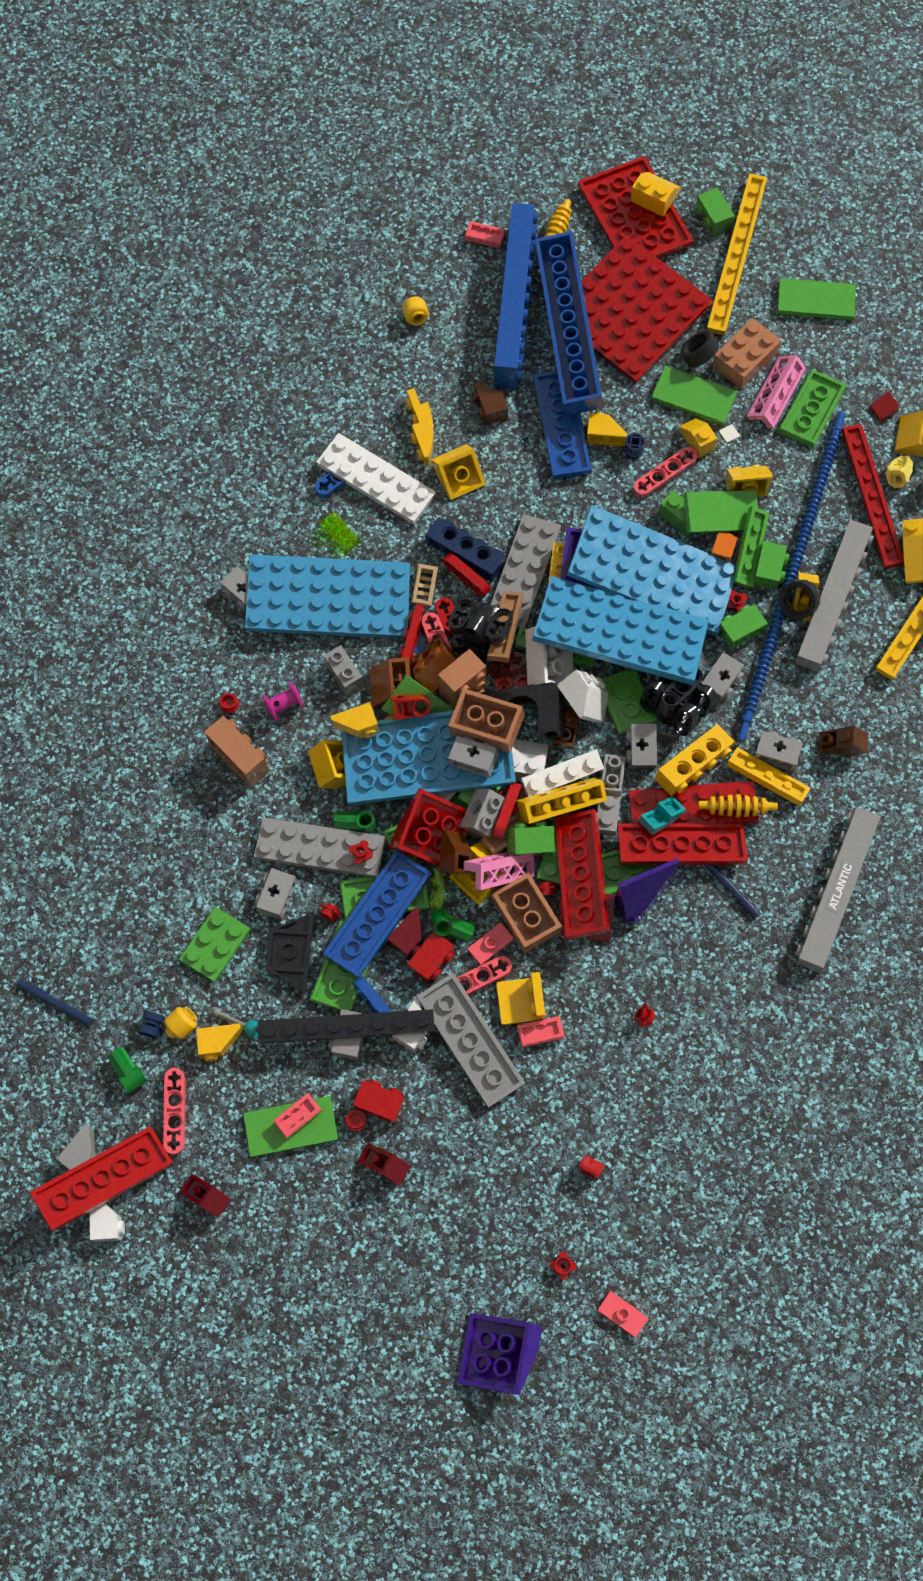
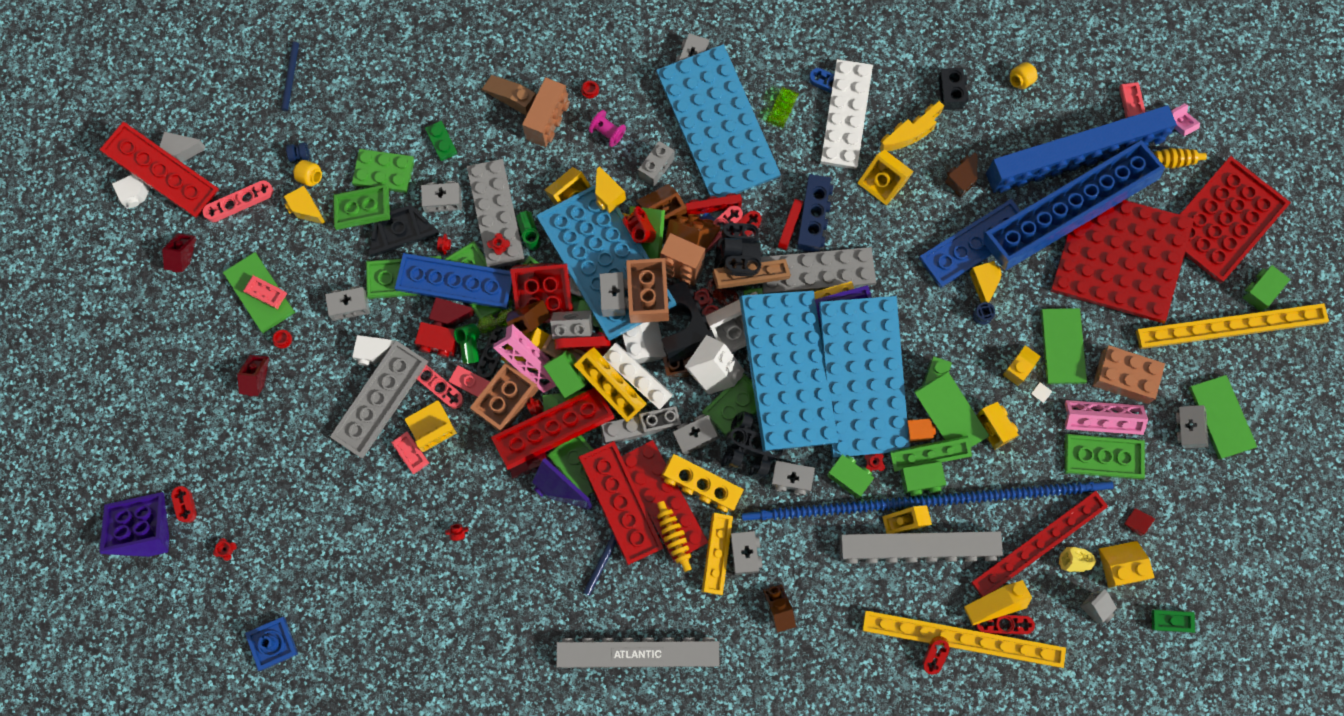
camera: 65 degrees right, 5 degrees up
green piece [107,1047,147,1094] -> none
hinge [212,1008,258,1040] -> none
black plate [258,1009,435,1044] -> none
blue beam [352,976,392,1013] -> none
red brick [353,1079,405,1124] -> none
tan slope [411,564,438,607] -> none
red slope [578,1155,604,1180] -> none
coral plate [597,1291,648,1338] -> none
yellow slope [631,172,681,216] -> none
coral beam [633,447,698,499] -> none
teal slope [638,796,686,835] -> none
black tyre [680,330,719,367] -> none
black tyre [779,579,820,620] -> none
none -> red beam [171,486,197,523]
none -> blue plate [245,617,299,671]
none -> bright green tile [333,184,390,230]
none -> green plate [425,121,458,161]
none -> black beam [476,326,507,380]
none -> medium nougat slope [482,75,536,116]
none -> black brick [938,68,969,110]
none -> bright pink bracket [1171,104,1200,136]
none -> light grey brick [1176,405,1209,448]

